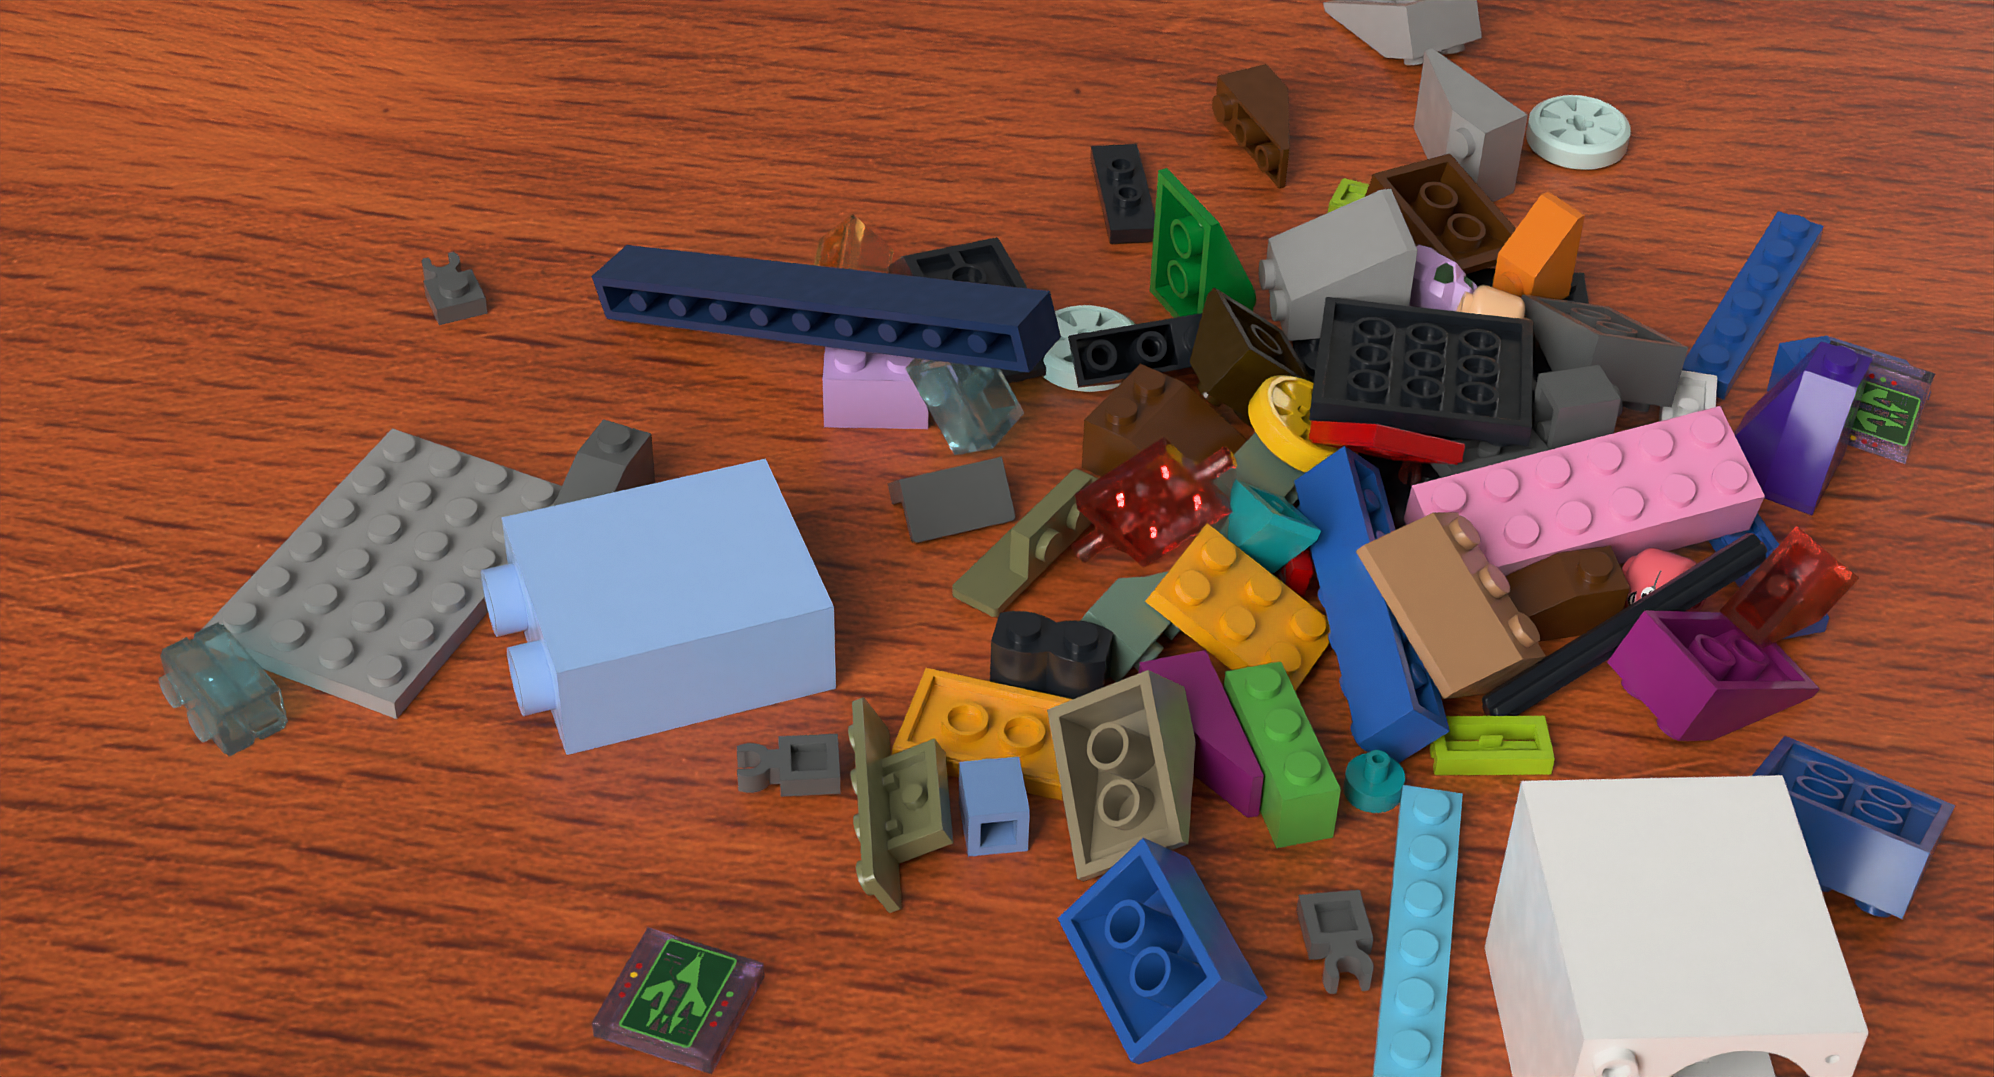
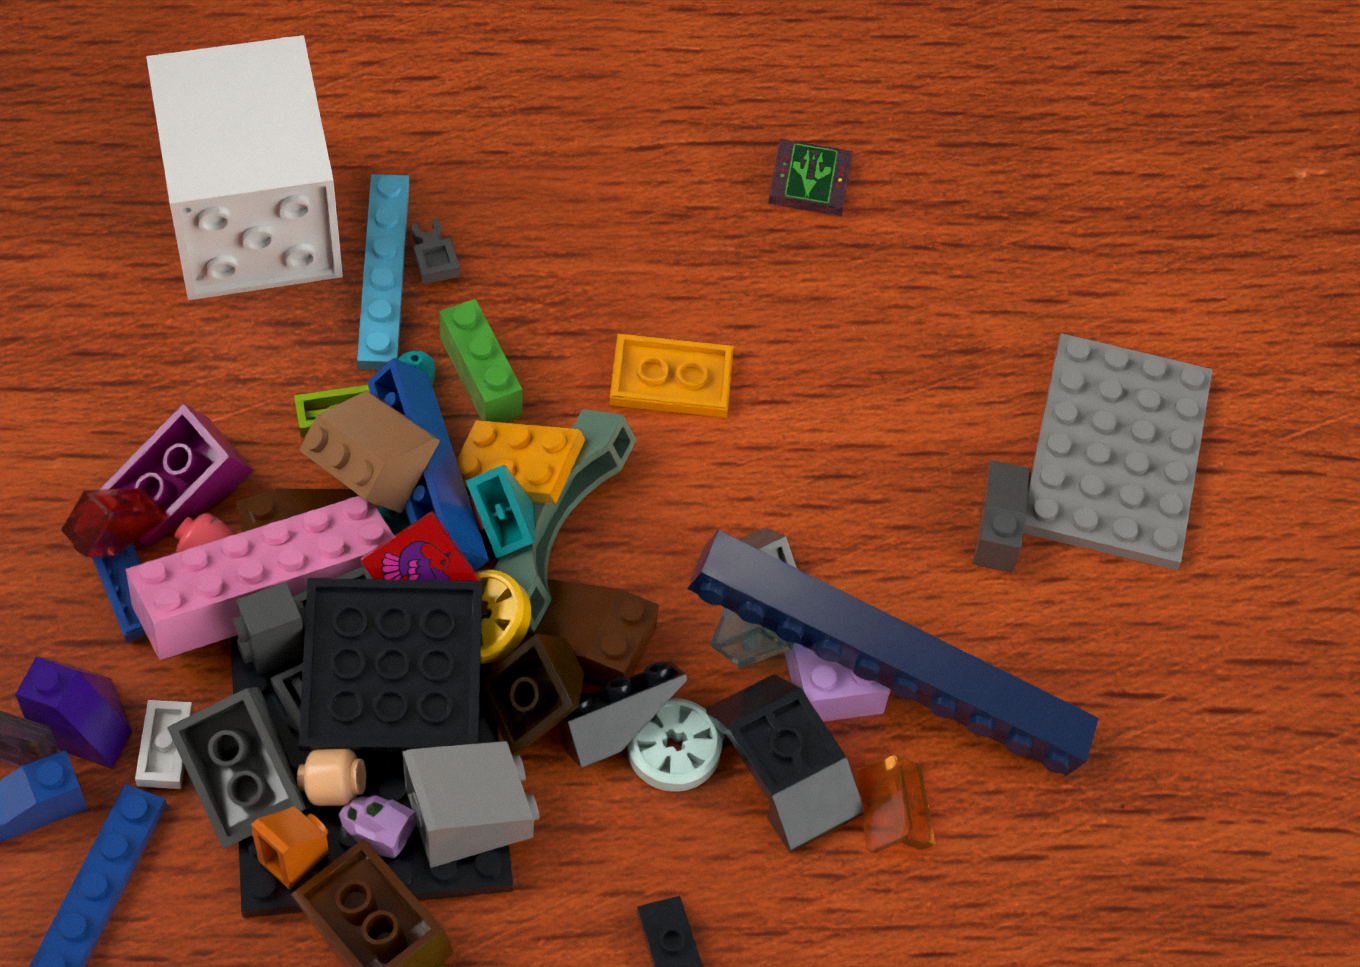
camera: 165 degrees right, 15 degrees up
clear light blue brick [158,622,288,756] -> none
dark grey plate [422,252,488,325] -> none
light blue brick [481,459,836,755] -> none
dark grey plate [737,734,841,797] -> none
olive bracket [848,697,953,913] -> none
olive bracket [952,469,1117,617] -> none
medium blue brick [959,757,1030,857] -> none
black brick [990,611,1113,699] -> none
dark tan slope [1047,670,1195,881] -> none
blue slope [1058,838,1268,1064] -> none
clear red plate [1072,437,1238,568] -> none
magenta slope [1138,650,1264,818] -> none
green slope [1150,168,1257,318] -> none
black axle [1481,533,1767,716] -> none
blue slope [1752,736,1956,919] -> none

